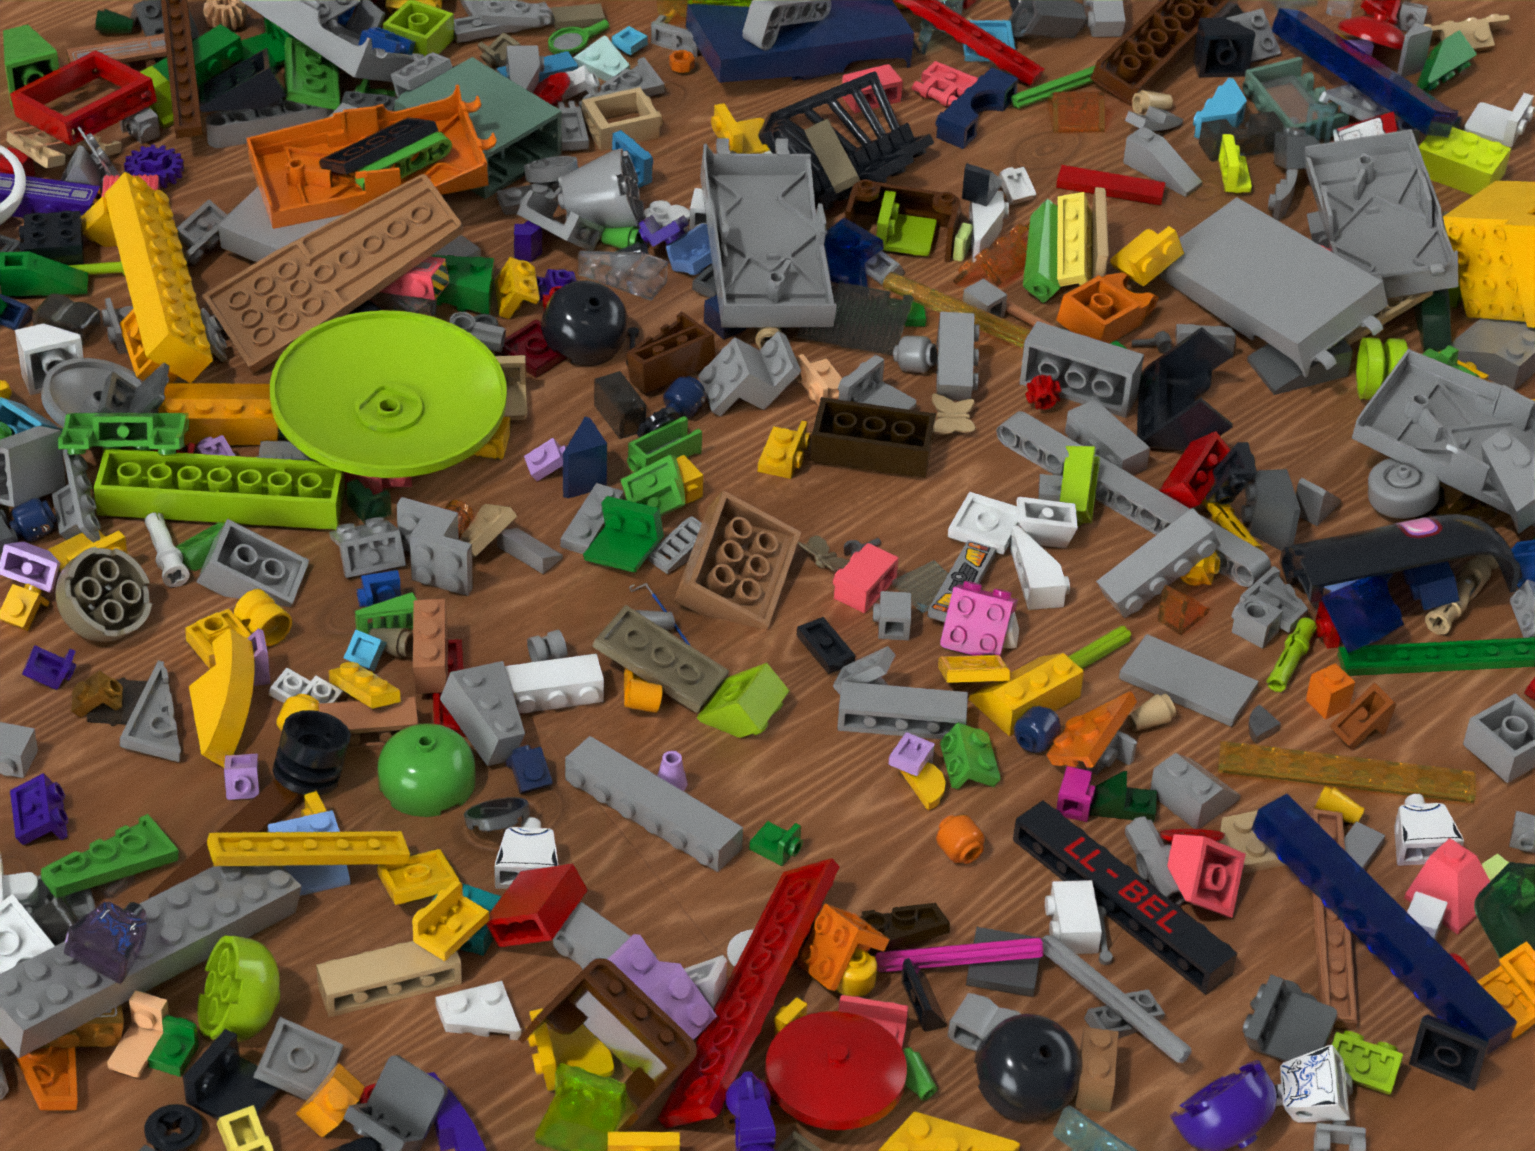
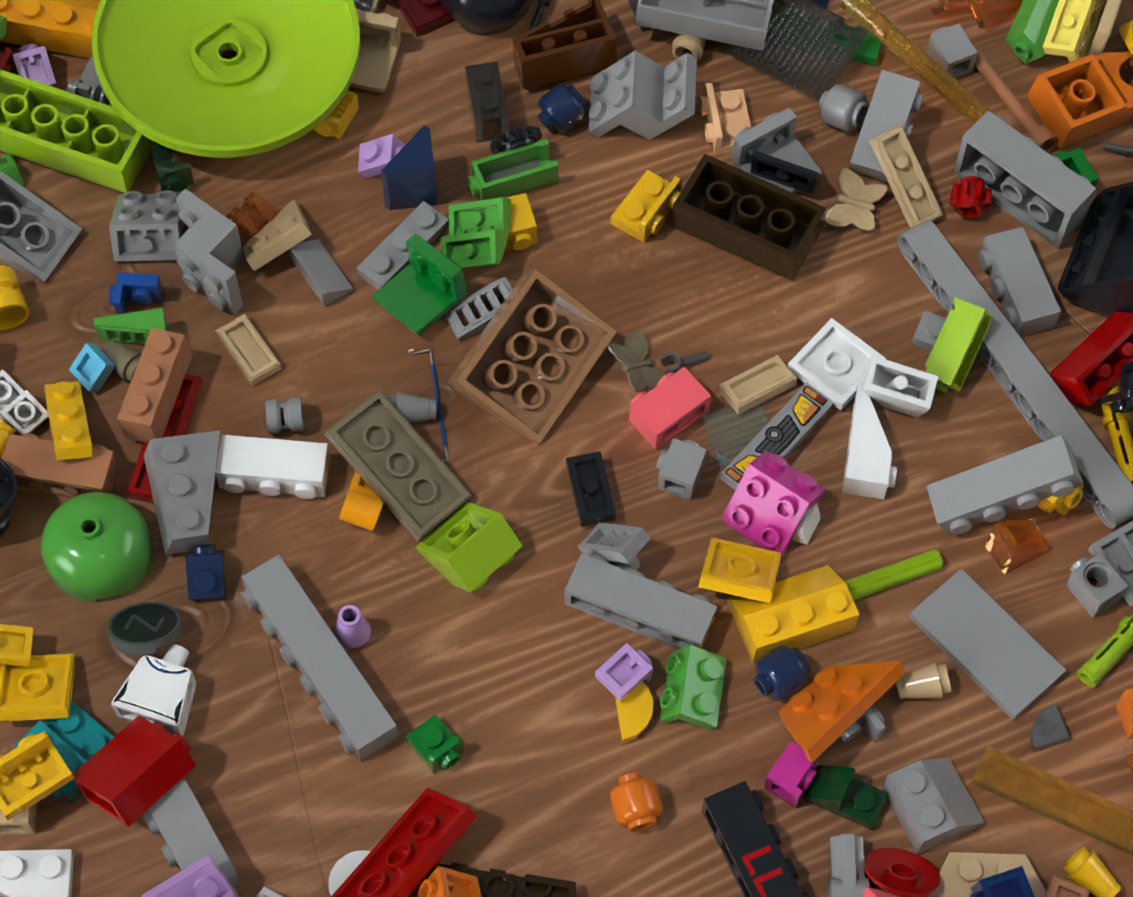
camera: 20 degrees right, 20 degrees up
none -> tan tile [215,314,282,387]
none -> tan tile [719,355,797,415]
none -> black slope [750,150,821,194]
none -> tan tile [869,124,943,228]

